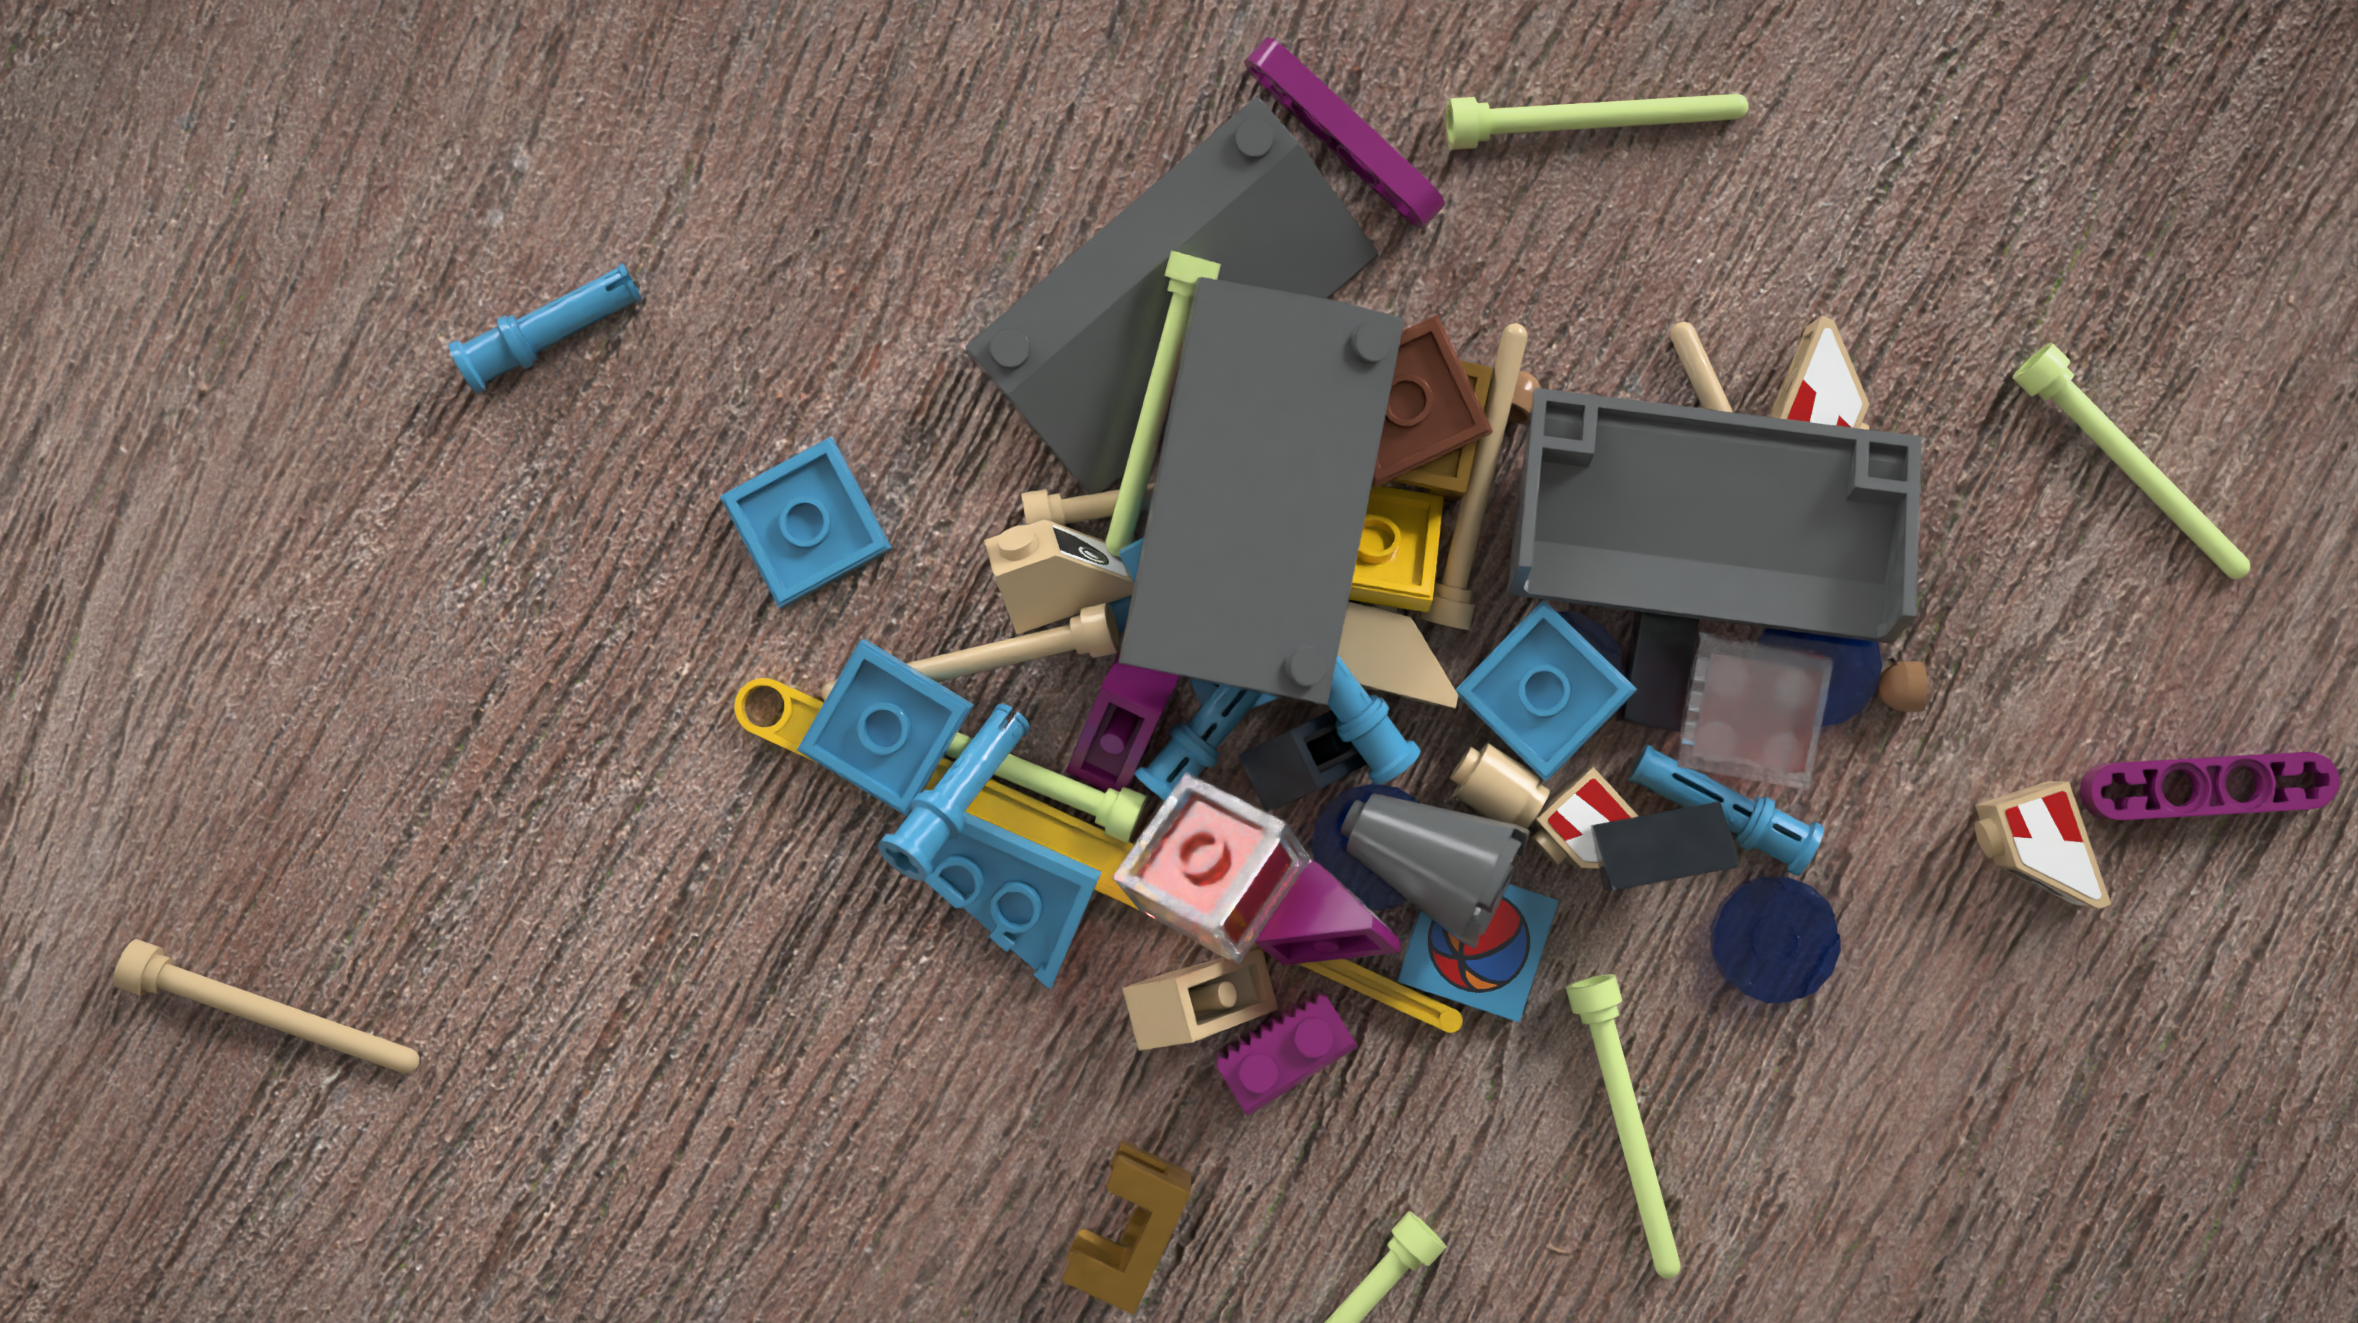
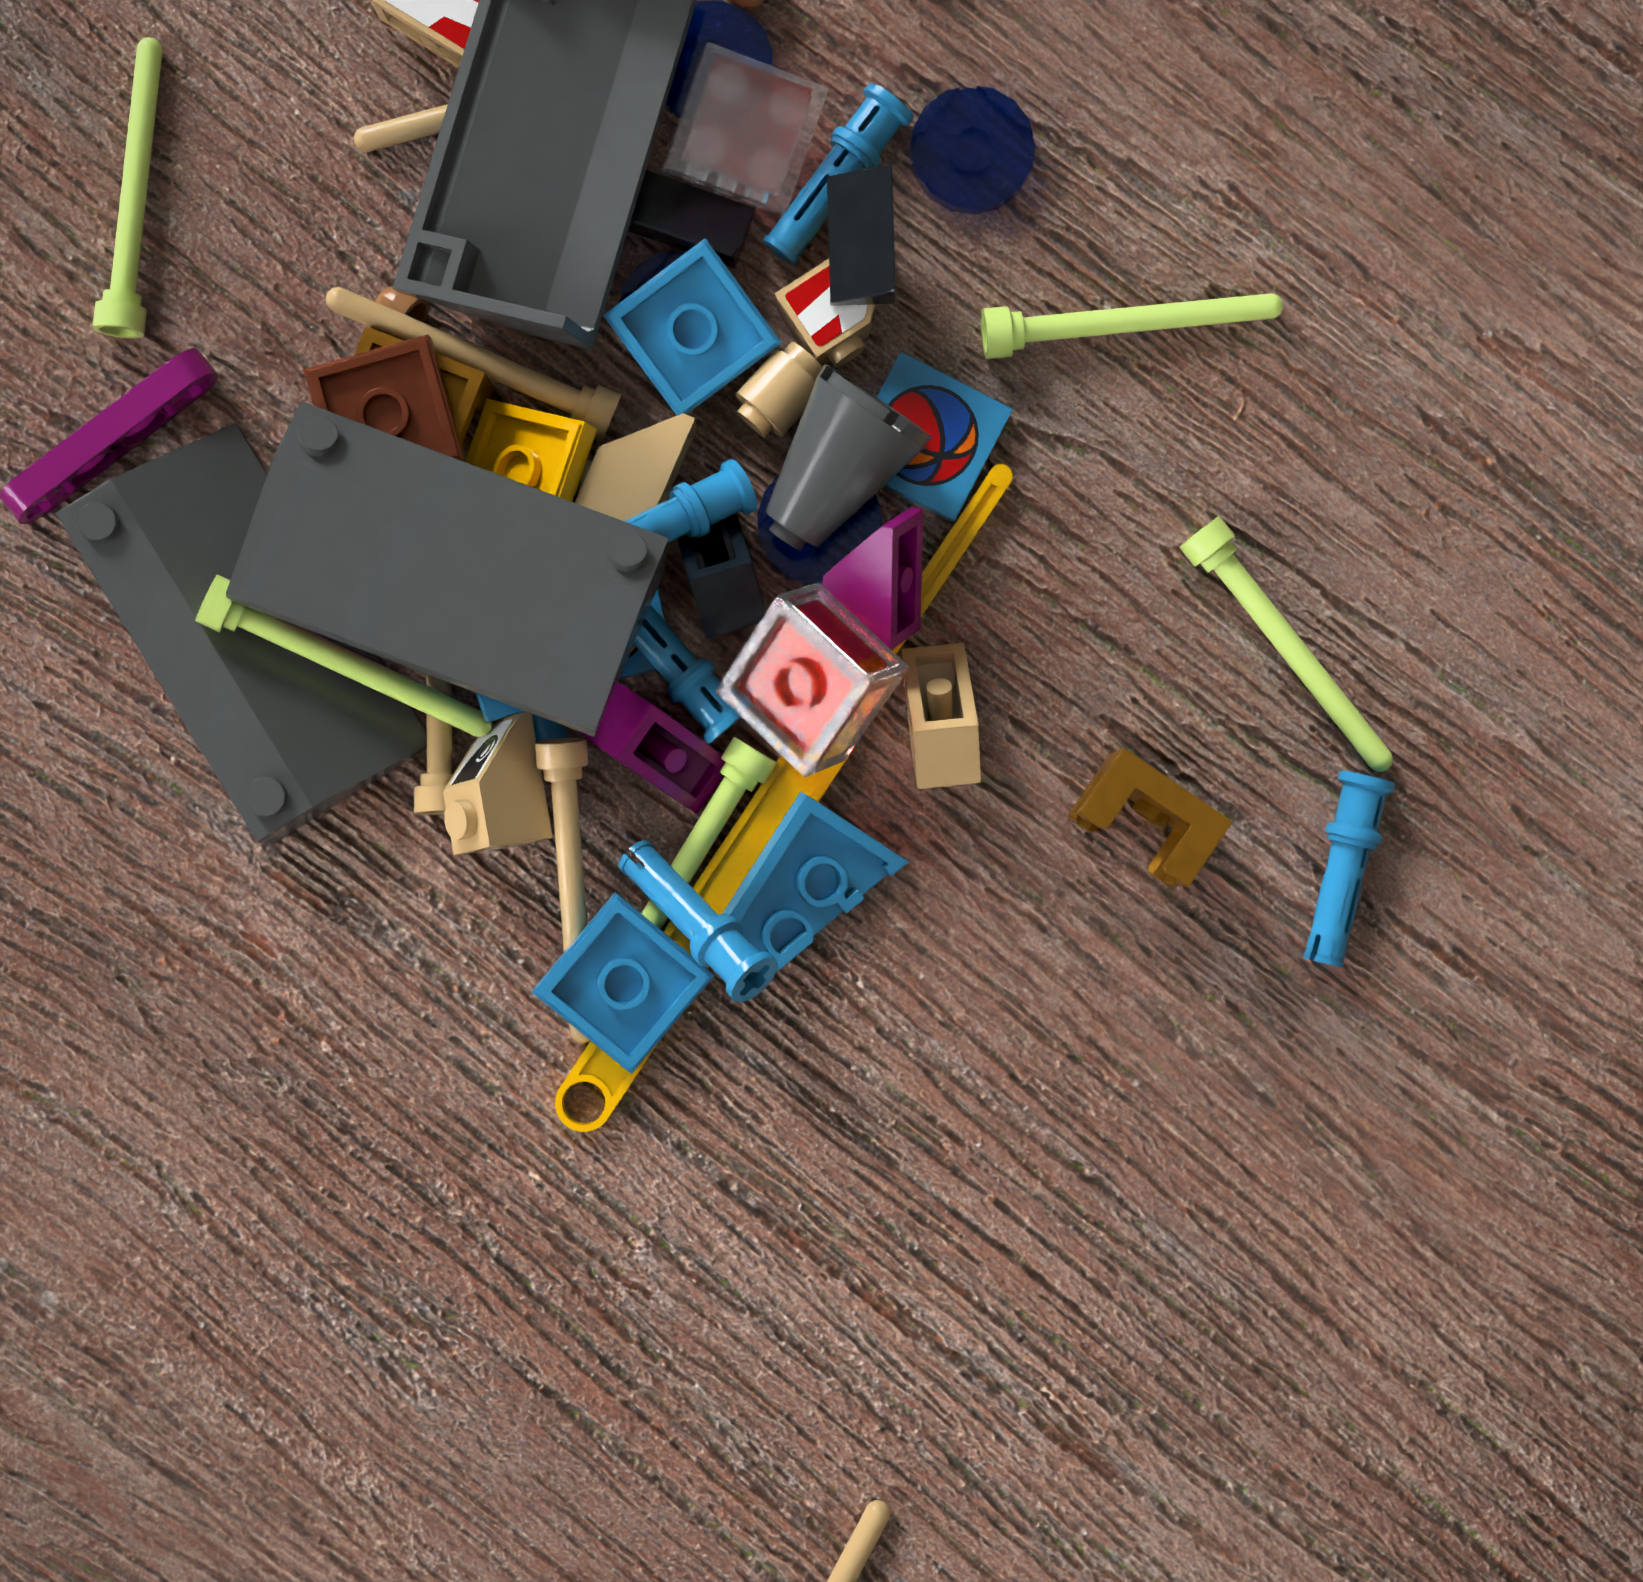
camera: 80 degrees left, 0 degrees up
dark azure pin [448,263,643,394] -> none
dark azure tile [719,437,893,609] -> none
magenta brick [1215,989,1358,1116] -> none

